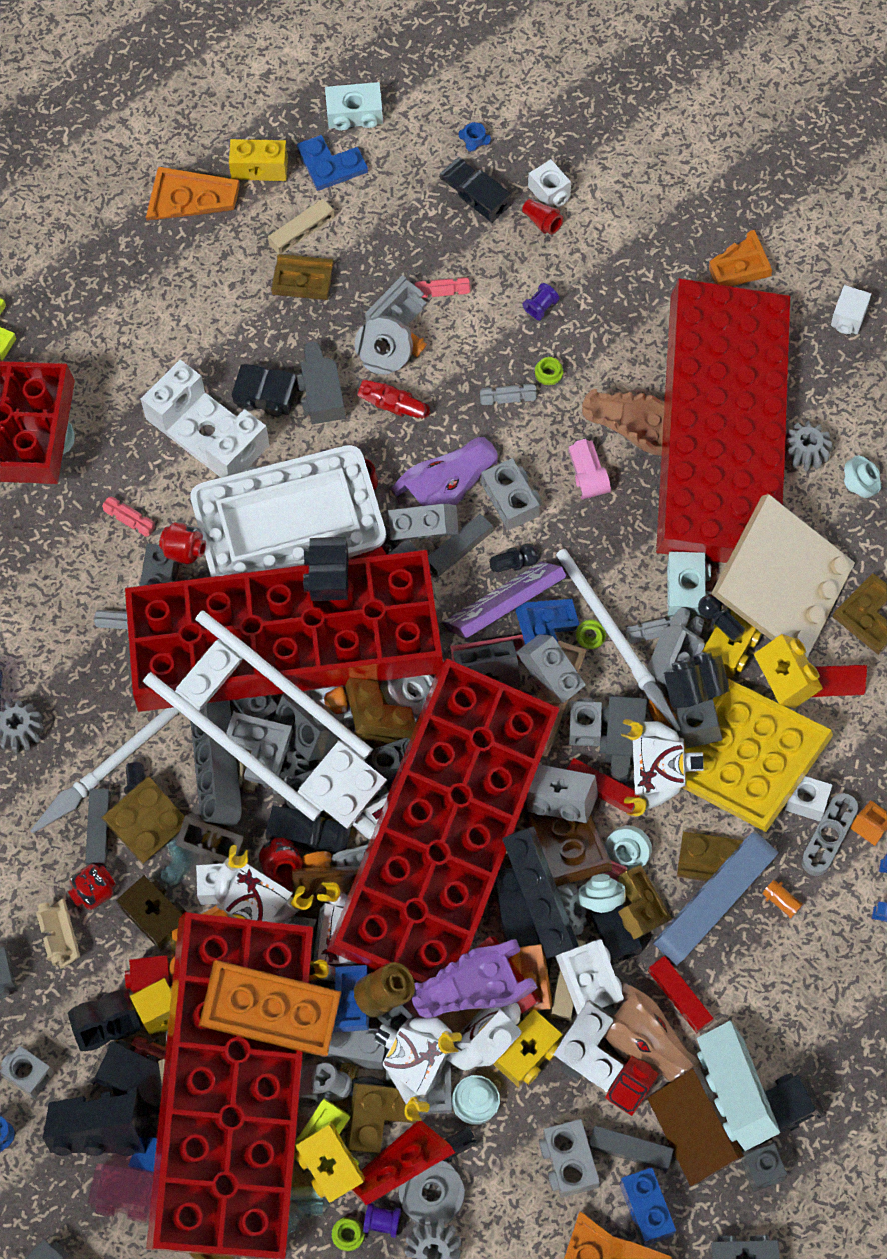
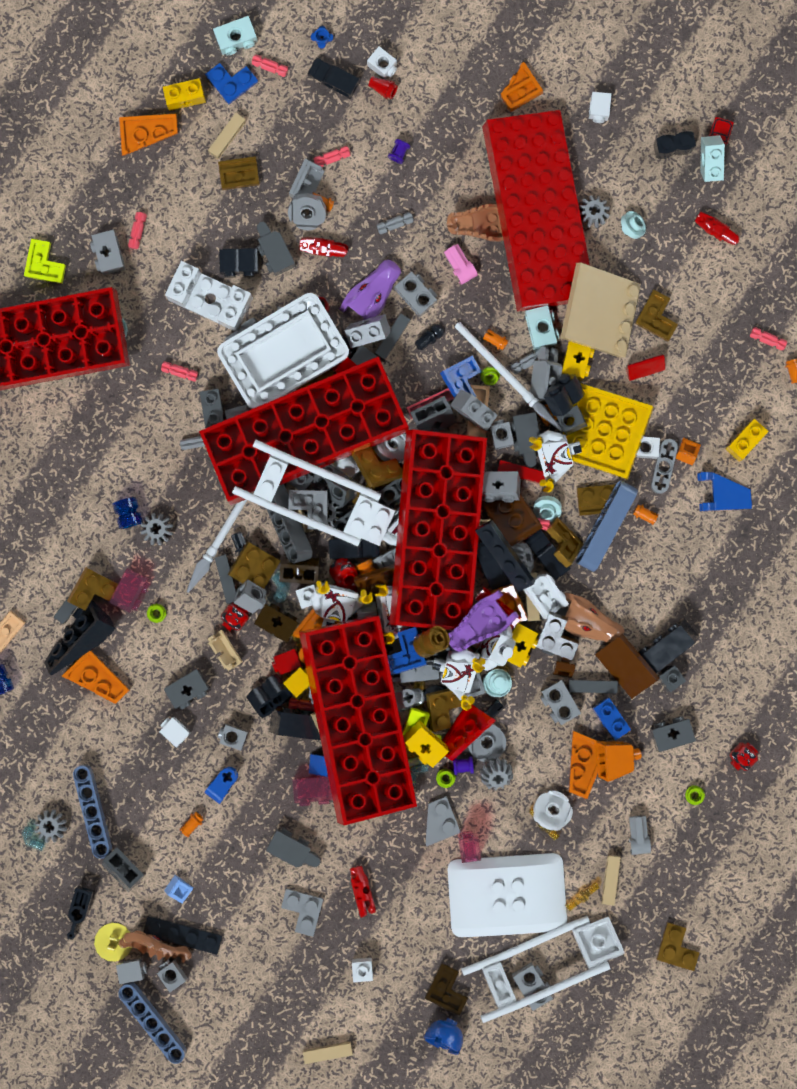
camera: 15 degrees left, 20 degrees up
black wedge [43,1087,151,1156] -> none
red head [159,522,206,565] -> none
orange tile [199,960,341,1057] -> none
black brick [303,537,349,601] -> none
orange piece [324,686,349,715] -> none
medium lavender tile [443,561,566,638] -> none
lime plate [535,357,563,385] -> none
light aqua plate [579,874,626,913] -> none
red brick [605,1056,659,1116] -> none
red piece [648,956,714,1034] -> none
light aqua brick [697,1020,780,1151] -> none
black axle [698,595,745,641] -> none
yellow brick [754,634,823,709] -> none
none -> light grey brick [90,230,126,275]
none -> coral axle [128,212,146,249]
none -> light grey brick [234,580,266,614]
none -> coral axle [251,54,288,77]
none -> orange pin [483,329,508,350]
none -> reddish brown tile [553,657,575,678]

